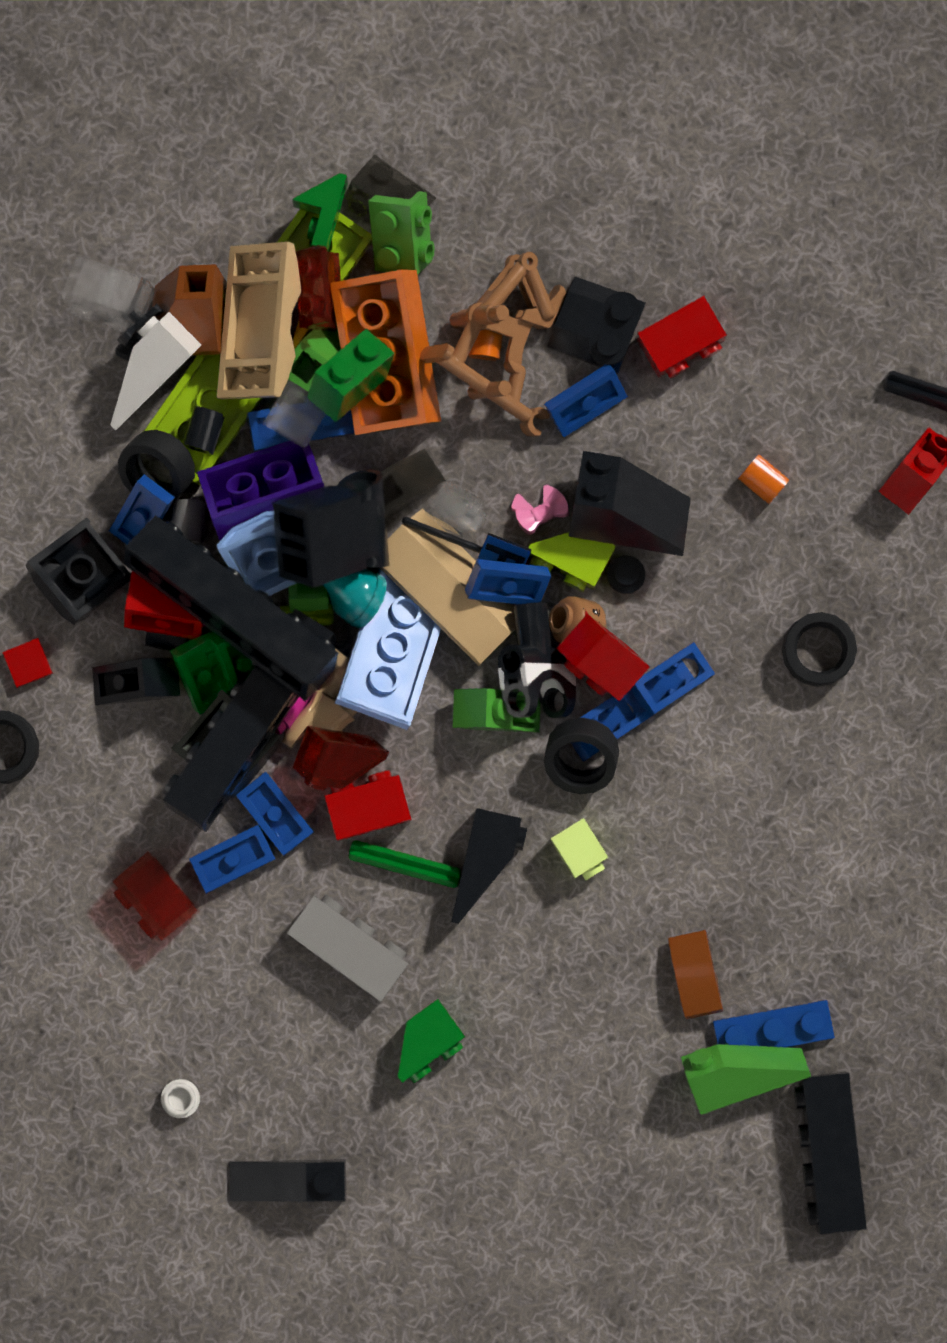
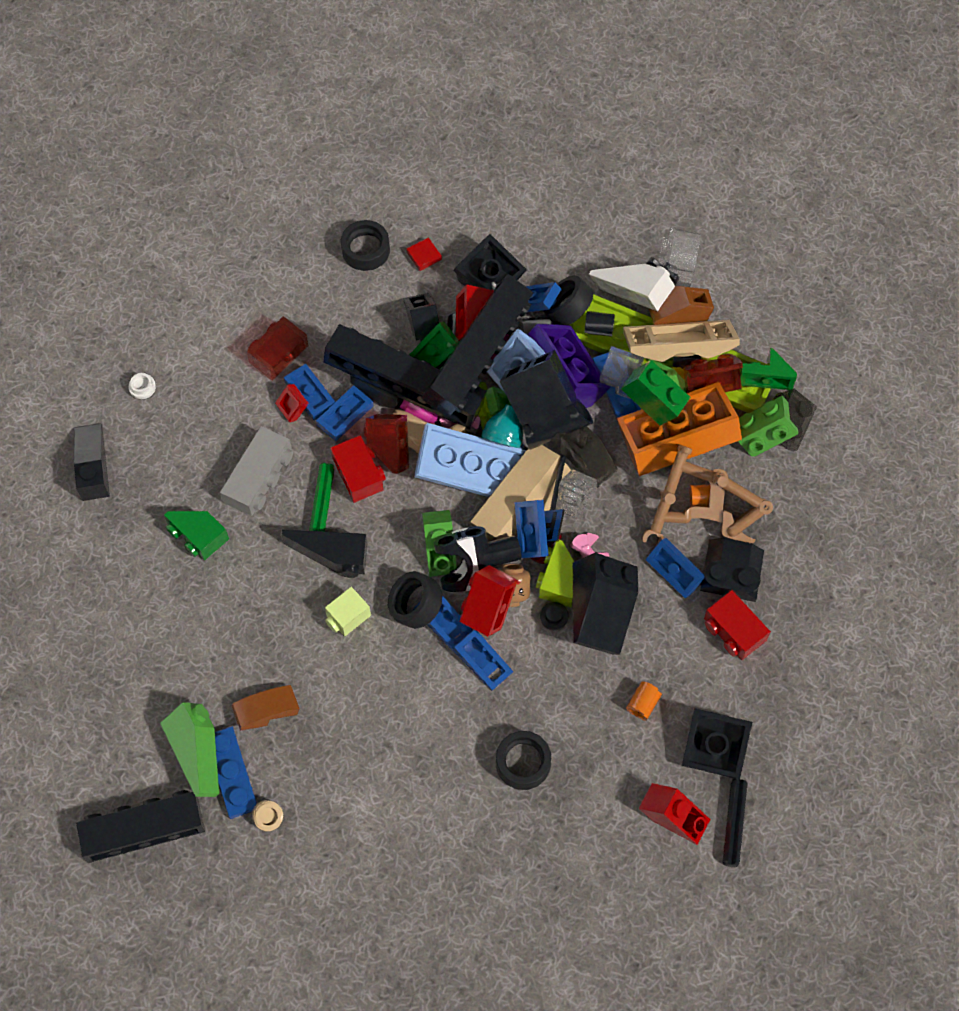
camera: 85 degrees right, 20 degrees down
none -> tan tile [252,800,283,831]
none -> red tile [275,384,309,423]
none -> black slope [682,708,753,780]

